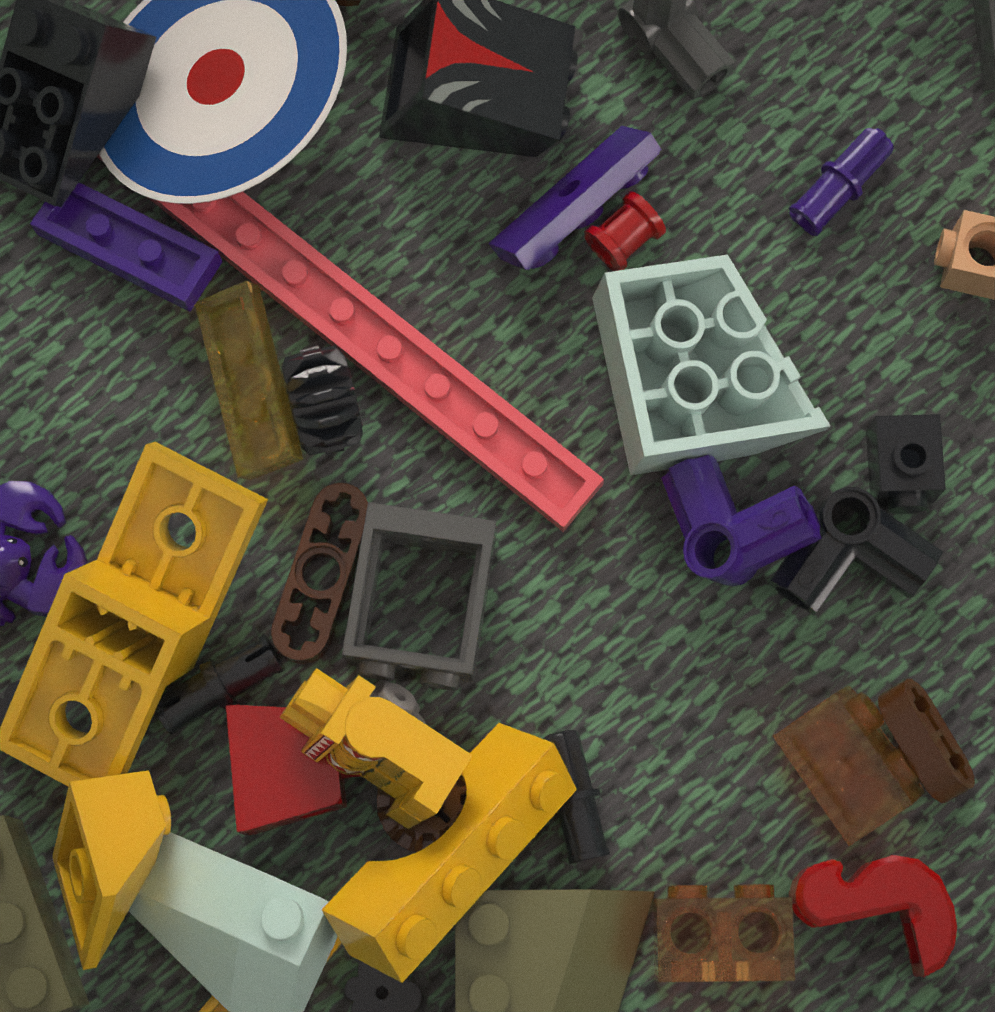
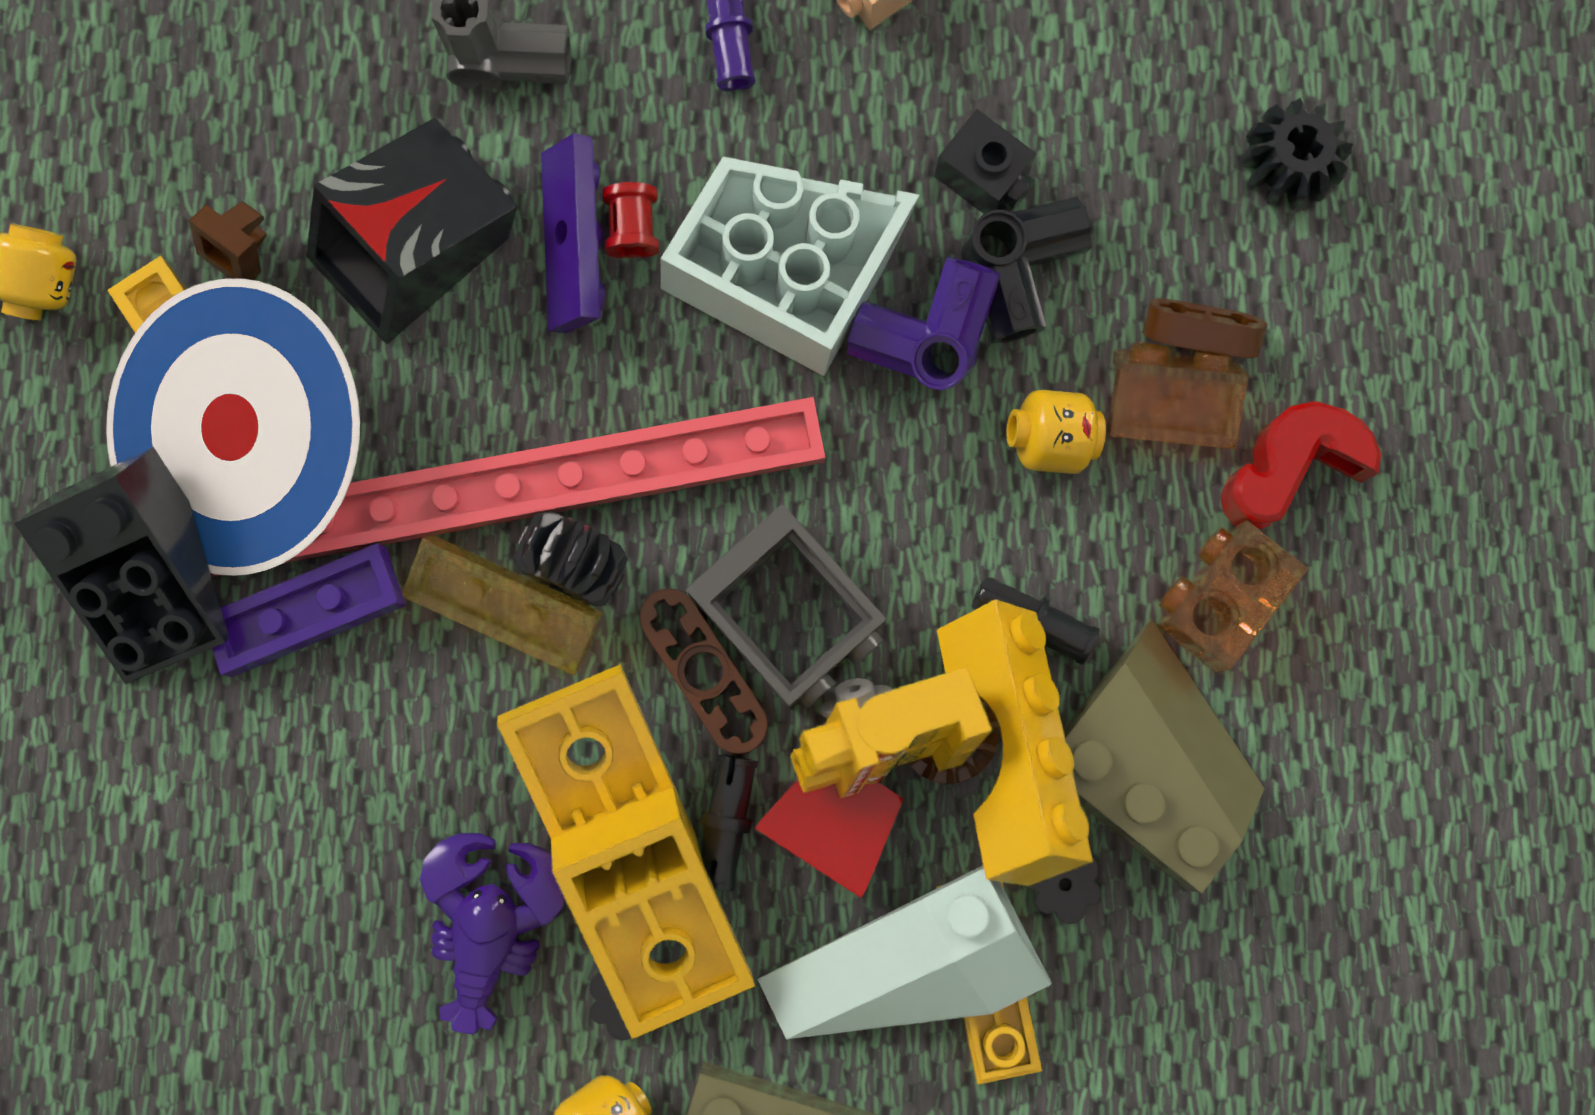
camera: 55 degrees left, 5 degrees up
yellow slope [52,770,171,970] -> none
none -> yellow head [1006,390,1106,474]

